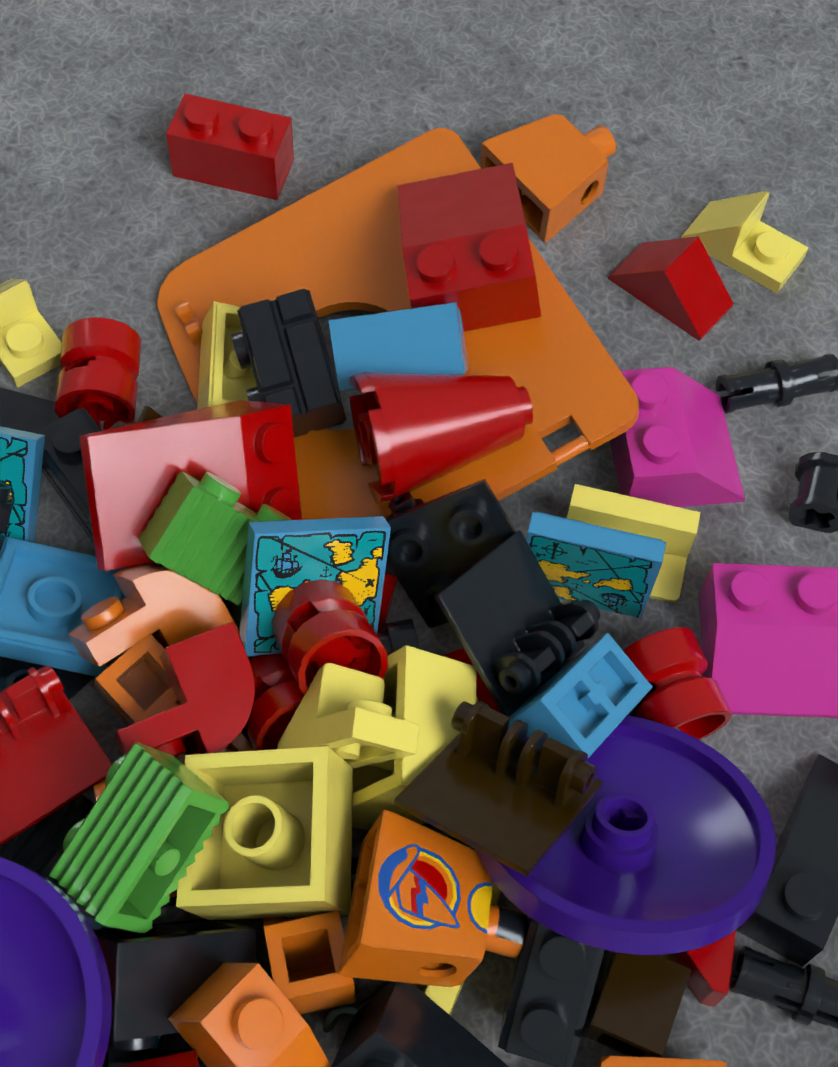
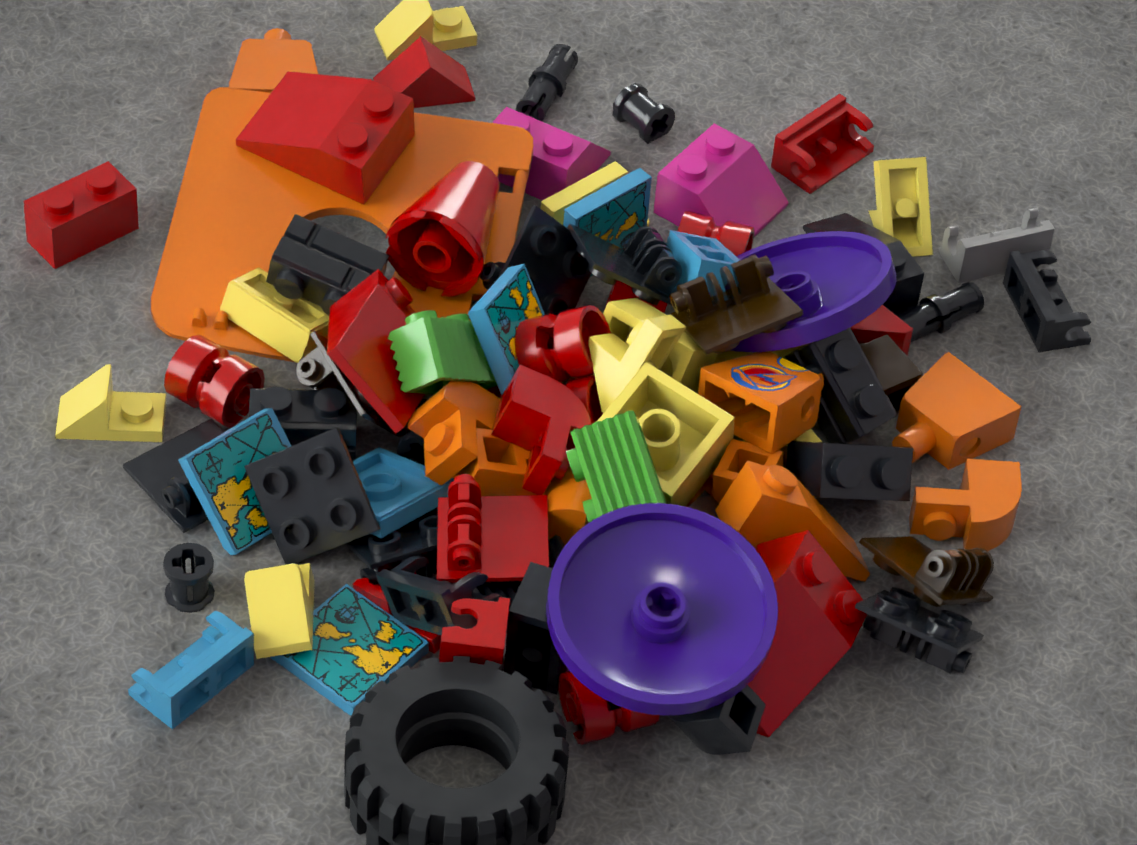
camera: 55 degrees left, 15 degrees down
dark azure hinge [328,302,469,390] -> none

